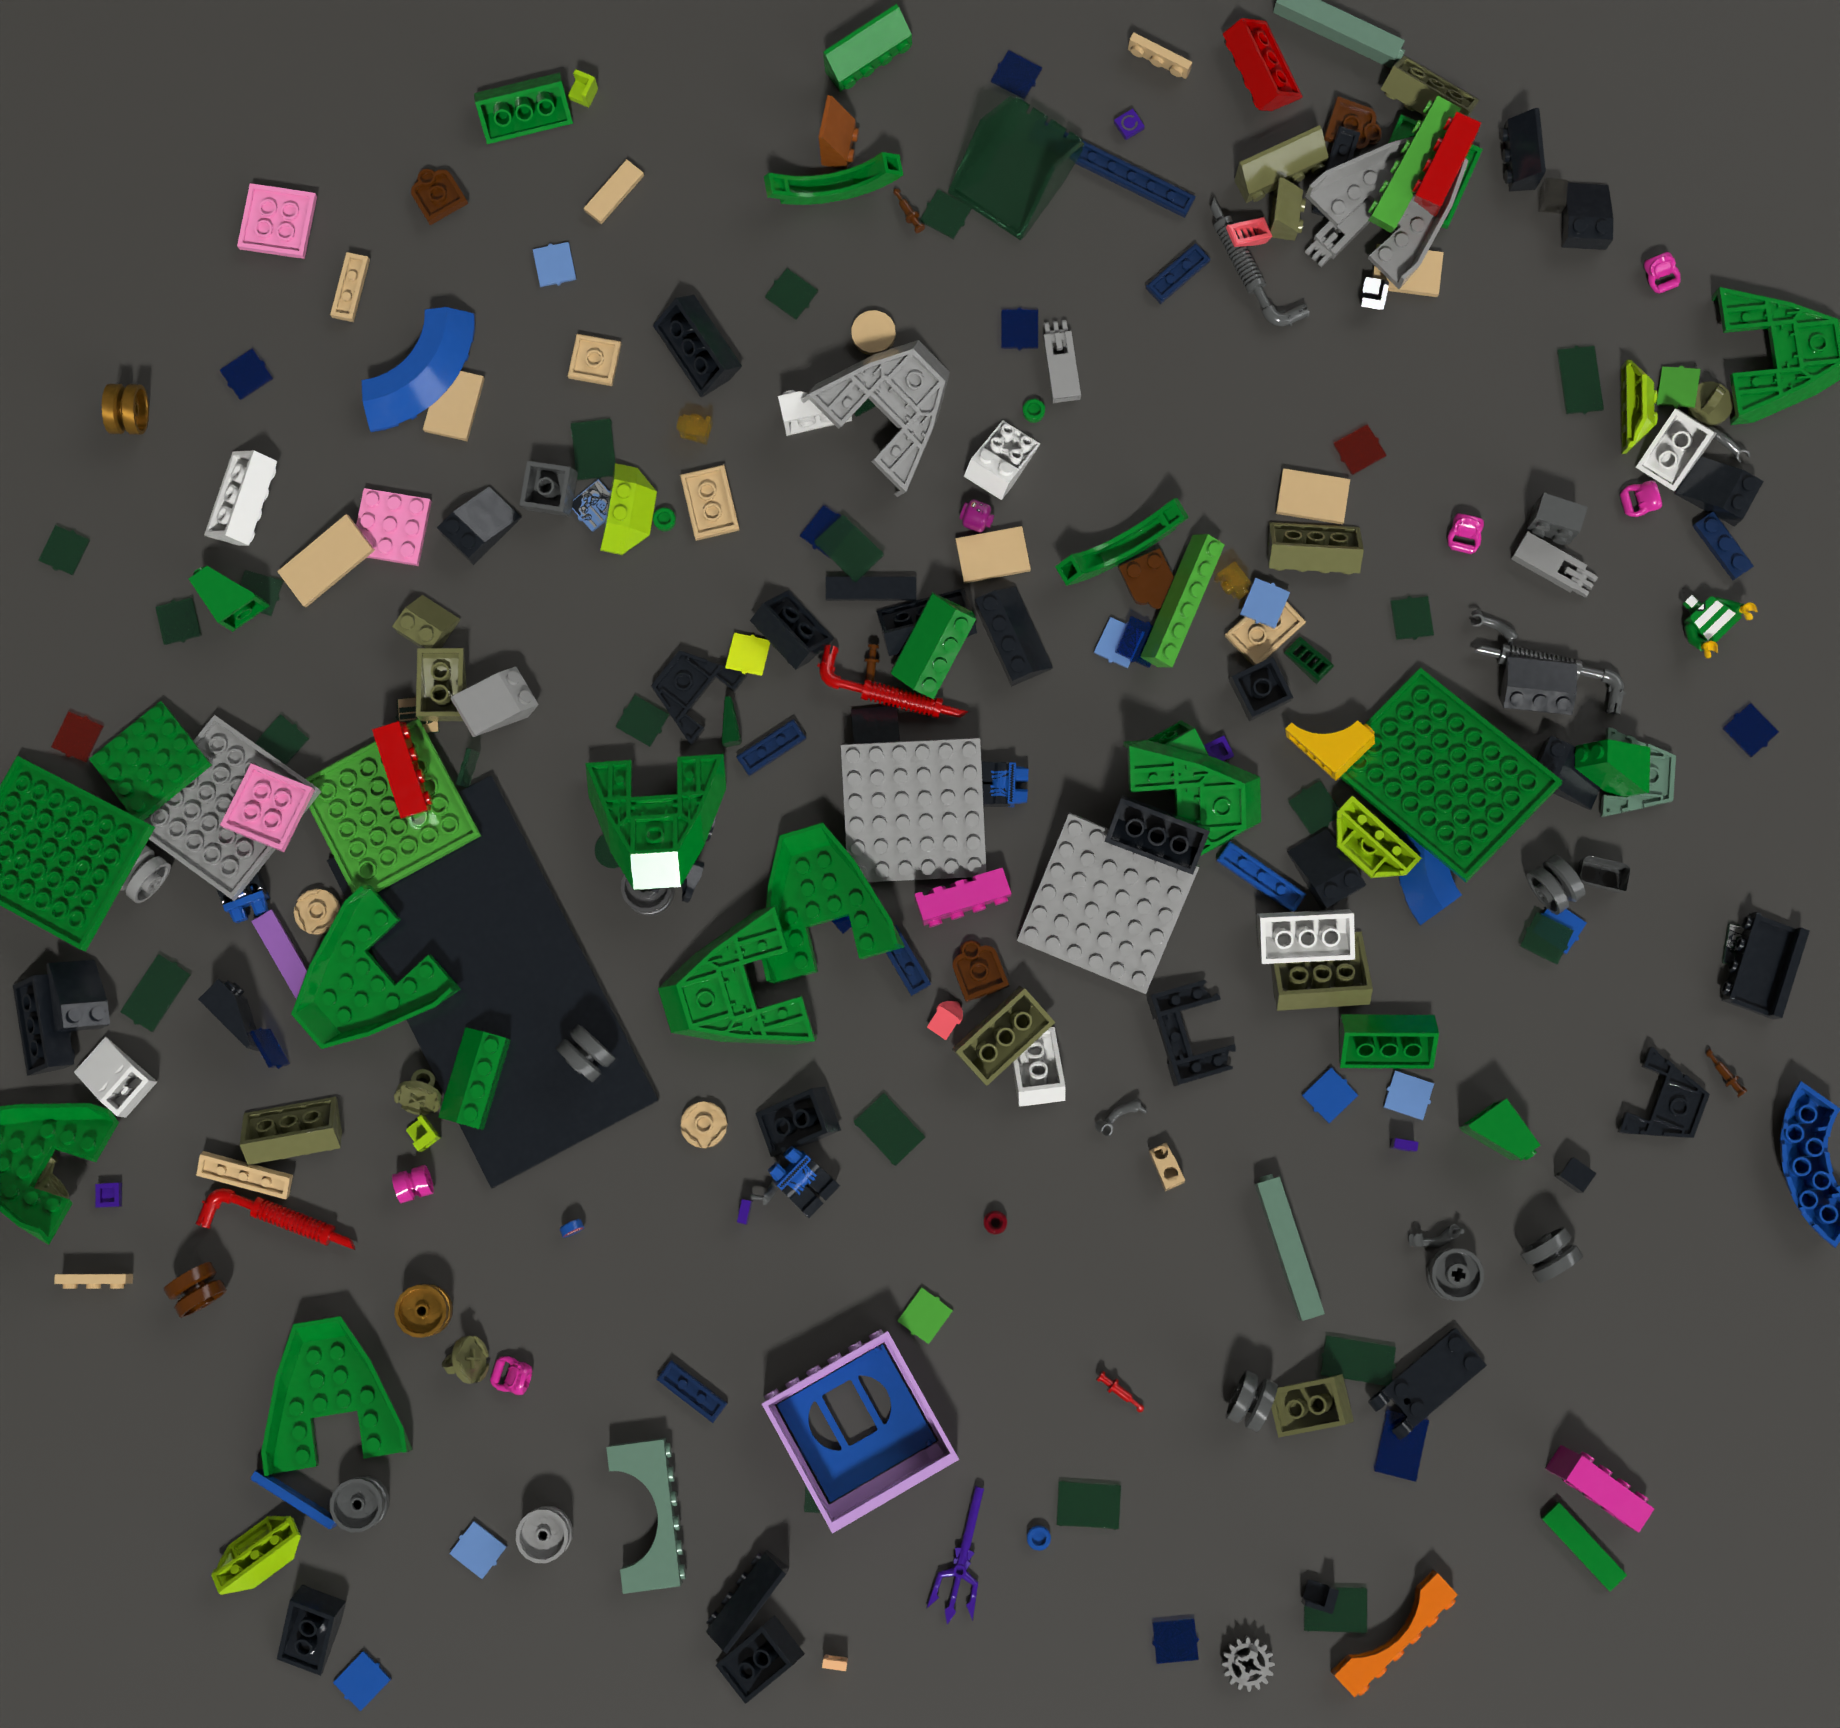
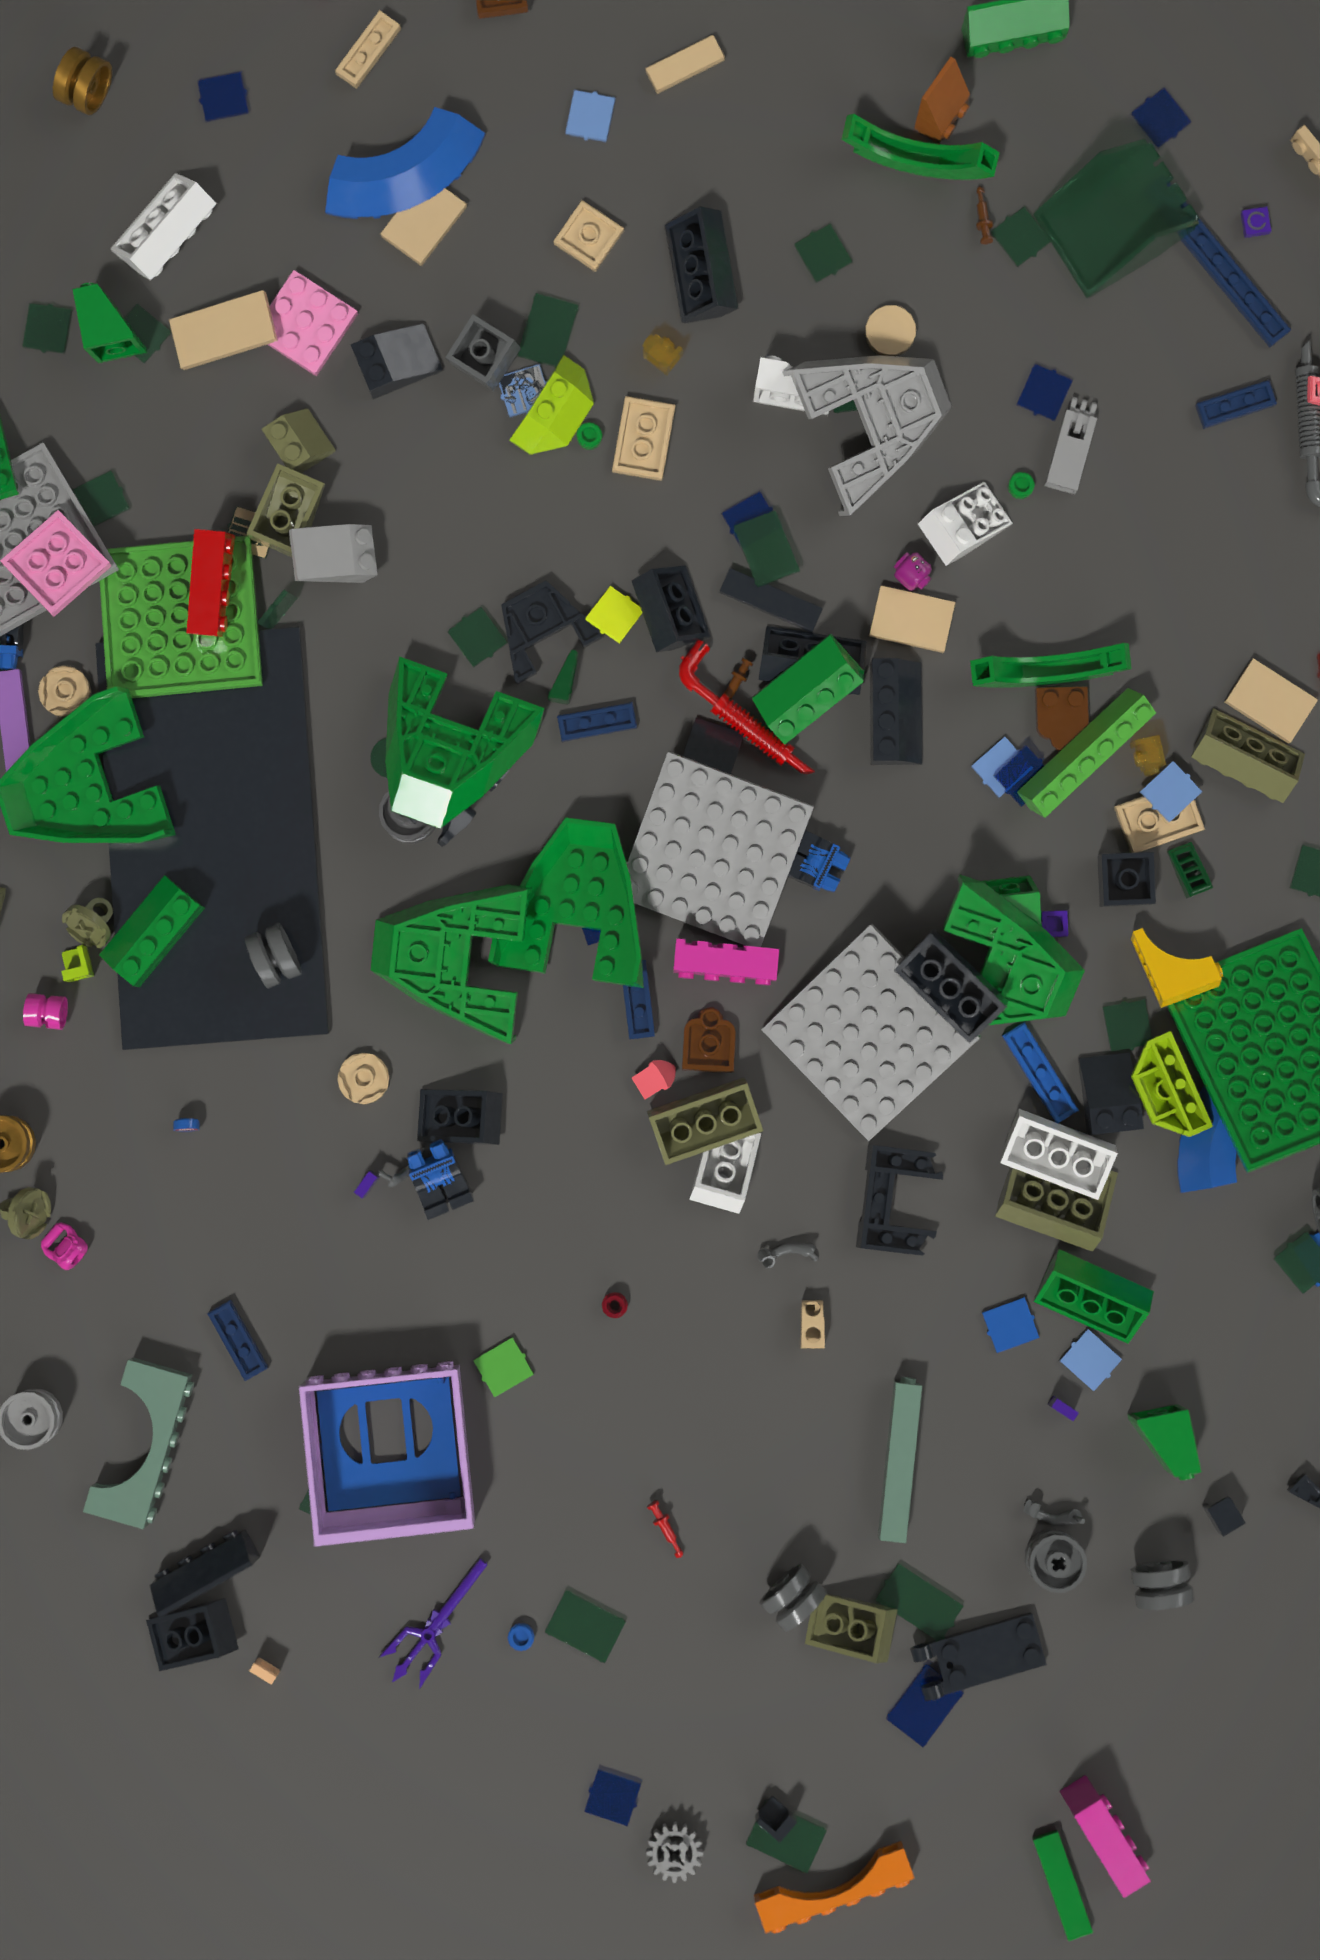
camera: 20 degrees right, 5 degrees up
clear green piece [854,1093,925,1166] -> none

